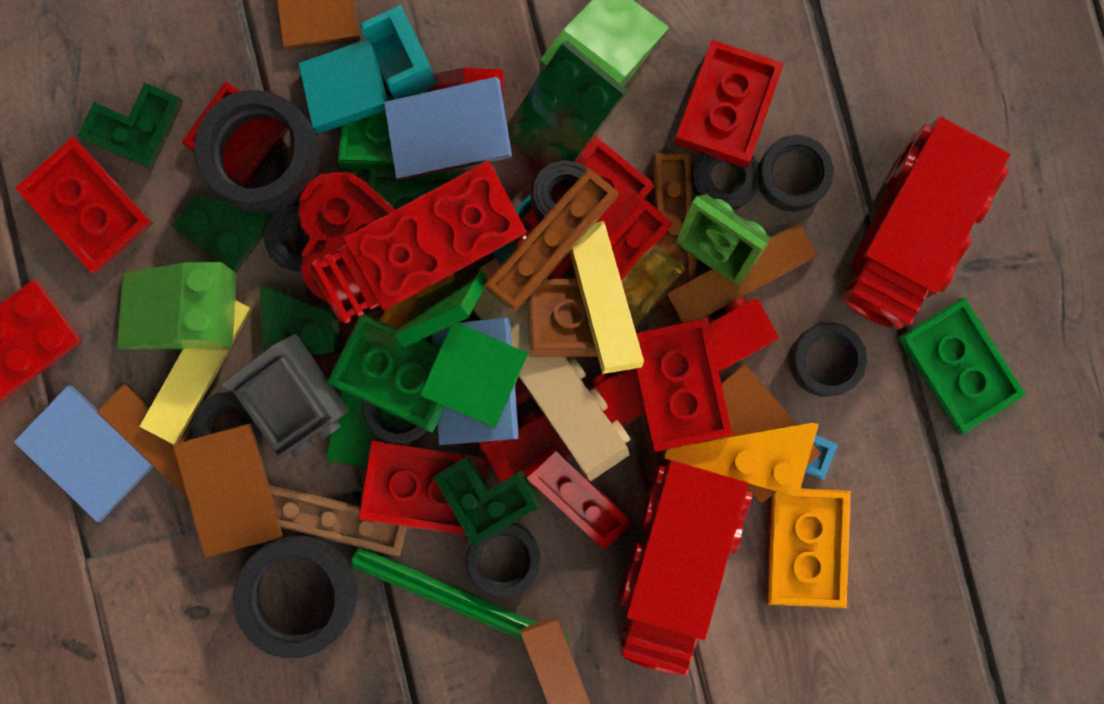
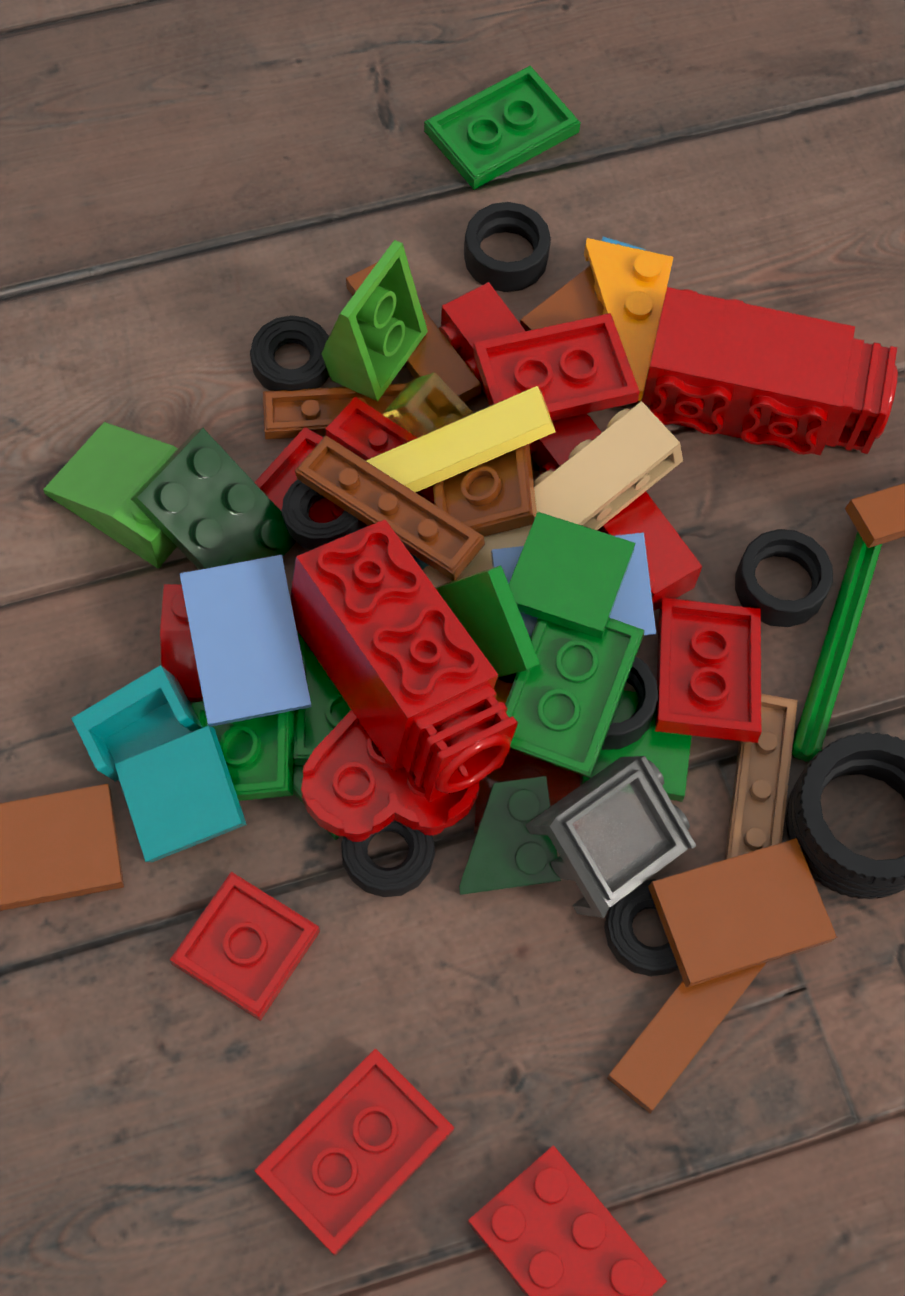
camera: 95 degrees left, 20 degrees down
medium blue tile [14,385,154,522] -> none
dark green plate [77,82,183,170] -> none
bright green slope [117,262,237,350] -> none
light yellow tile [139,300,252,444] -> none
dark green wing [172,195,274,272] -> none
black tyre [194,90,320,214] -> none
dark green plate [433,455,542,546] -> none
red plate [524,445,632,550] -> none
red plate [674,40,784,168] -> none
black tyre [759,135,834,212] -> none
light orange tile [767,488,851,608] -> none
red piece [838,116,1011,330] -> none

